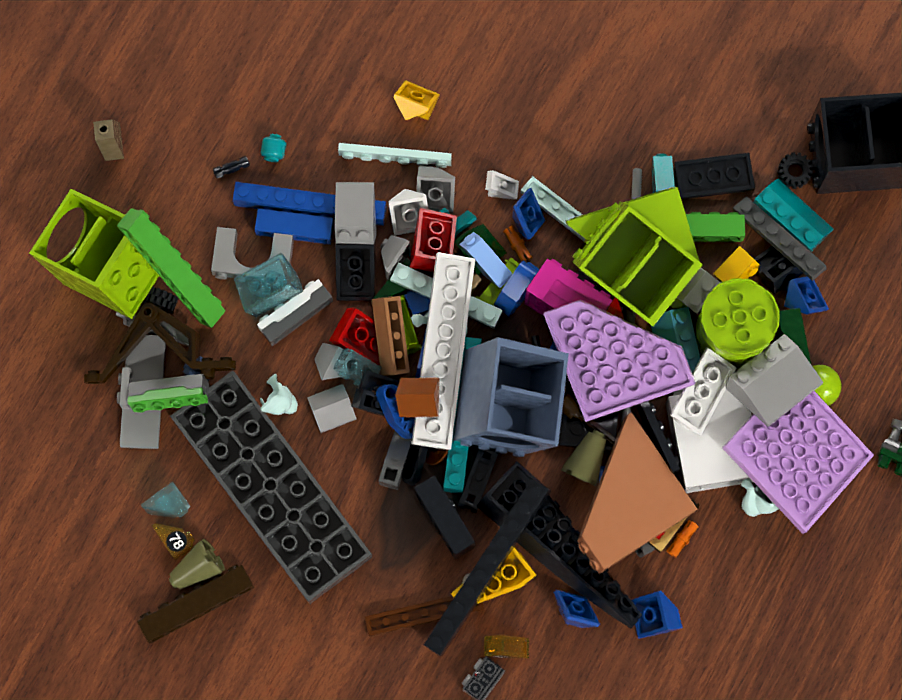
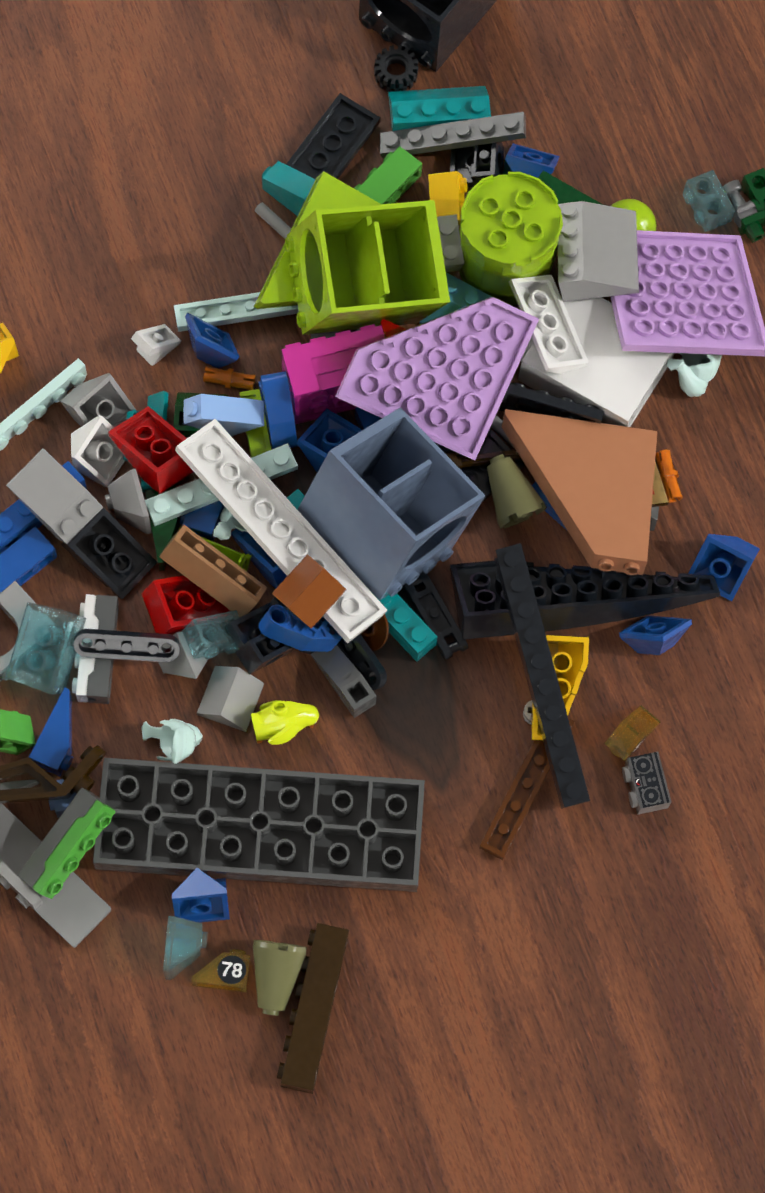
camera: 55 degrees left, 5 degrees down
black brick [414,476,475,560] -> none
none -> blue slope [29,687,73,777]
none -> plate [73,629,180,662]
none -> blue slope [172,868,230,925]
none -> neon yellow animal [251,700,319,745]
none -> blue slope [297,409,362,472]
none -> clear light blue brick [683,170,735,232]

